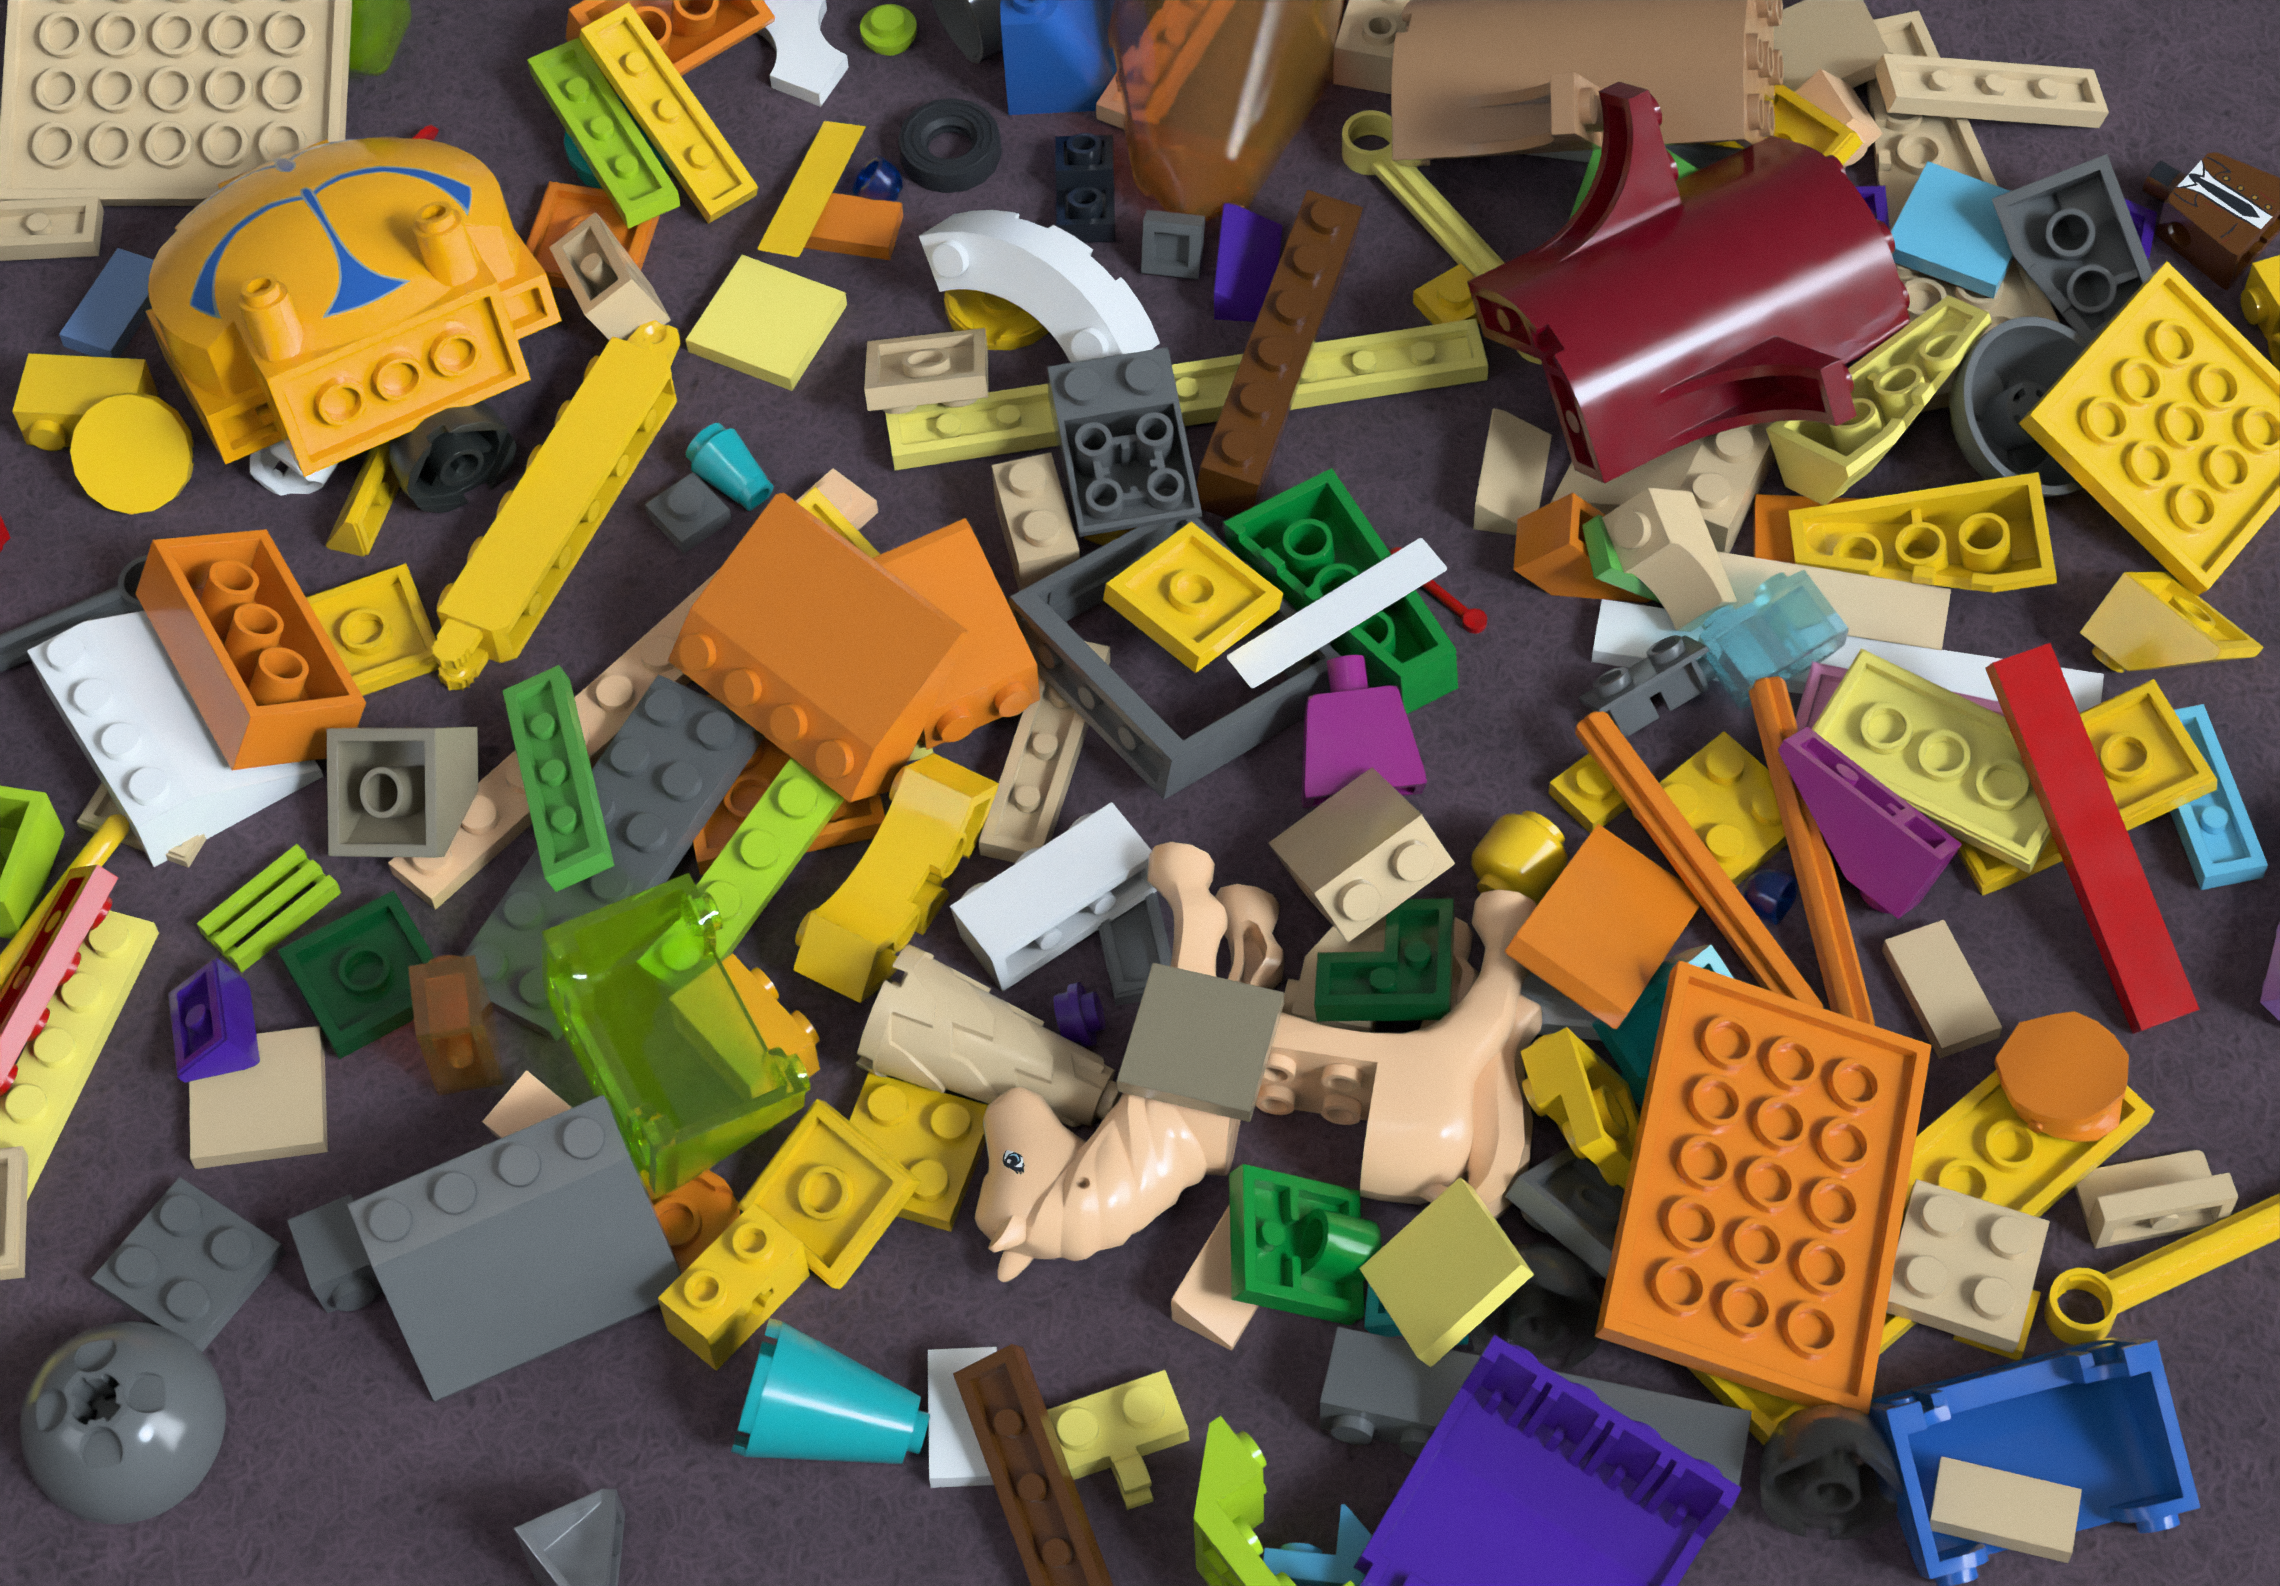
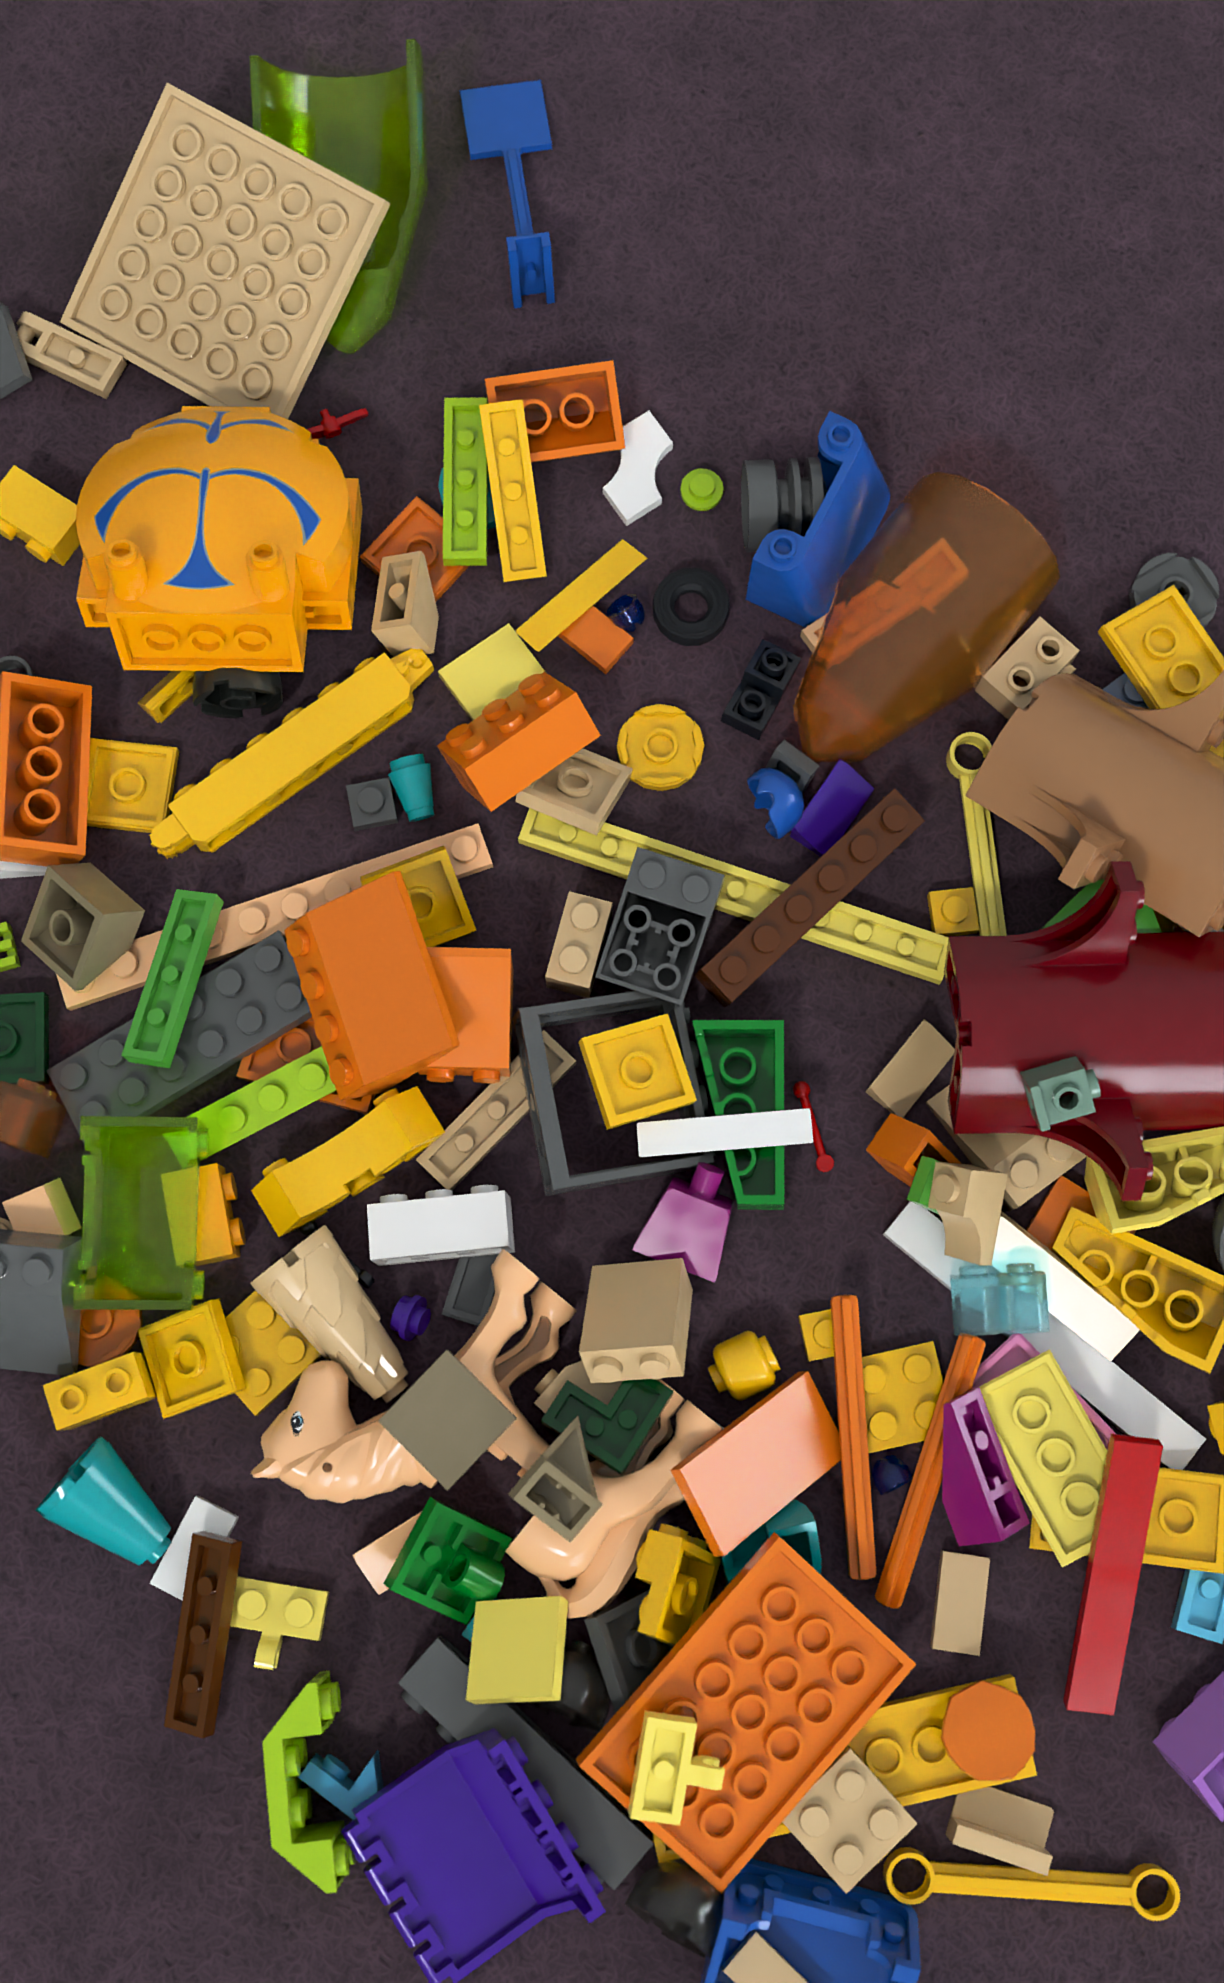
camera: 25 degrees right, 20 degrees up
medium blue tile [59,248,154,358] -> none
yellow tile [70,393,194,514] -> none
white brick [919,210,1160,363] -> none
dark grey hinge [1578,635,1716,738] -> none
none -> orange brick [437,672,601,812]
none -> dark tan slope [508,1416,603,1542]
none -> light yellow plate [628,1711,725,1825]
none -> blue hair [747,768,805,839]
none -> sand green brick [1020,1056,1101,1132]

